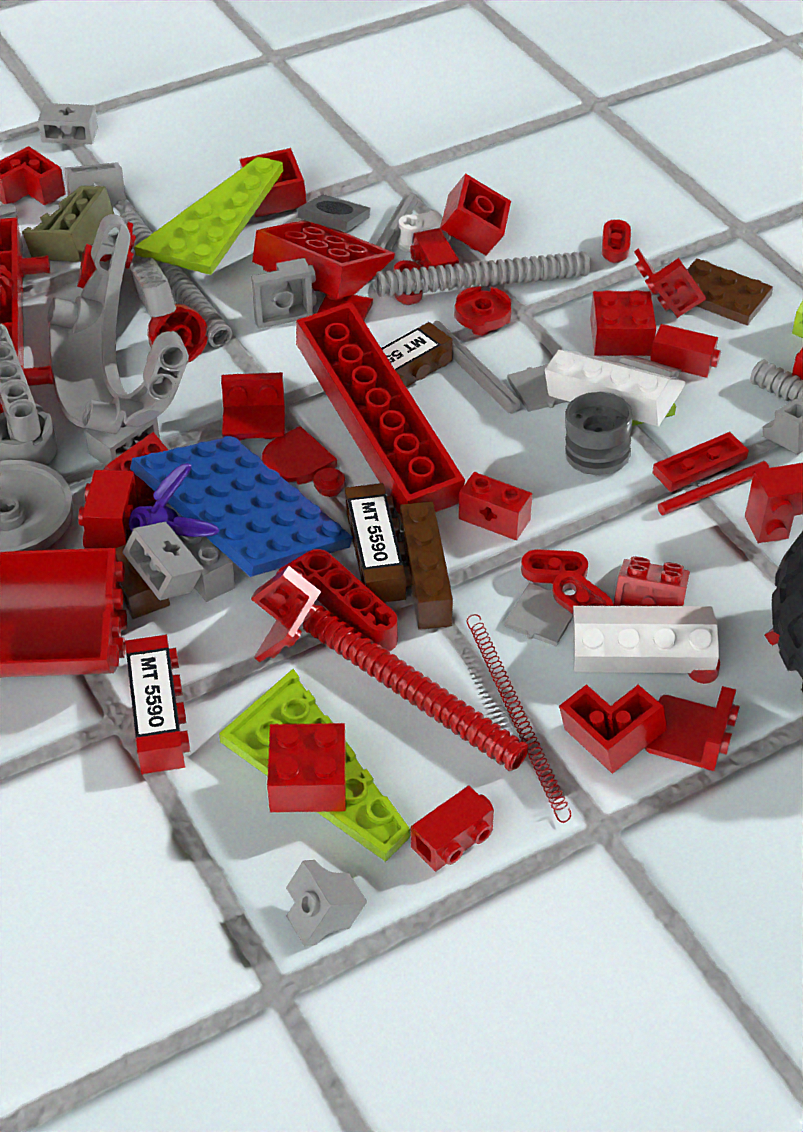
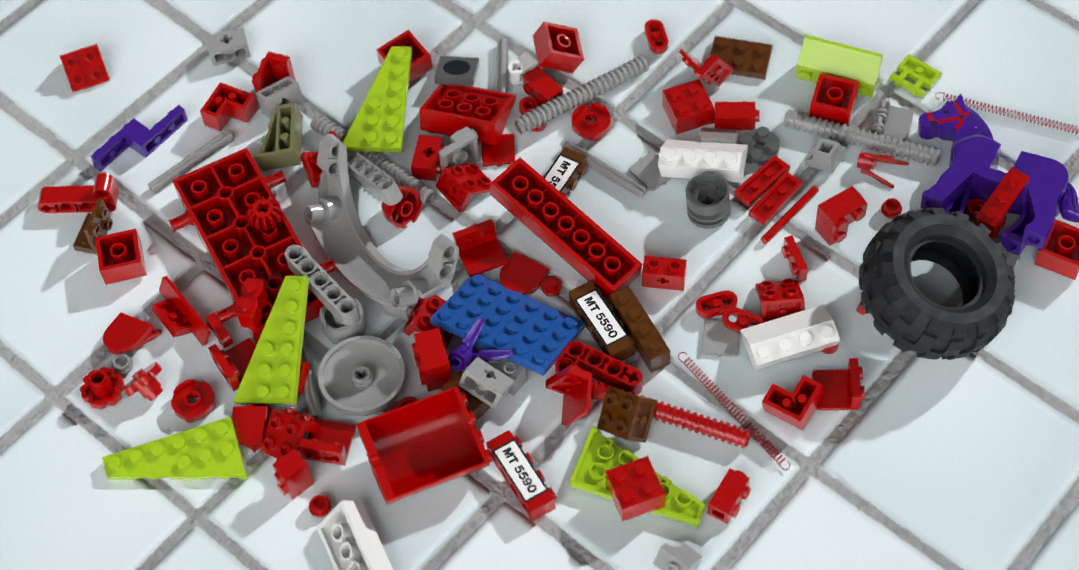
camera: 15 degrees left, 10 degrees up
none -> red bracket [252,51,296,96]
none -> red brick [411,134,446,181]
none -> red bracket [435,163,491,212]
none -> reddish brown bracket [597,386,657,443]
none -> red plate [733,155,790,207]
none -> dark grey plate [740,127,780,166]
none -> red plate [781,235,808,282]

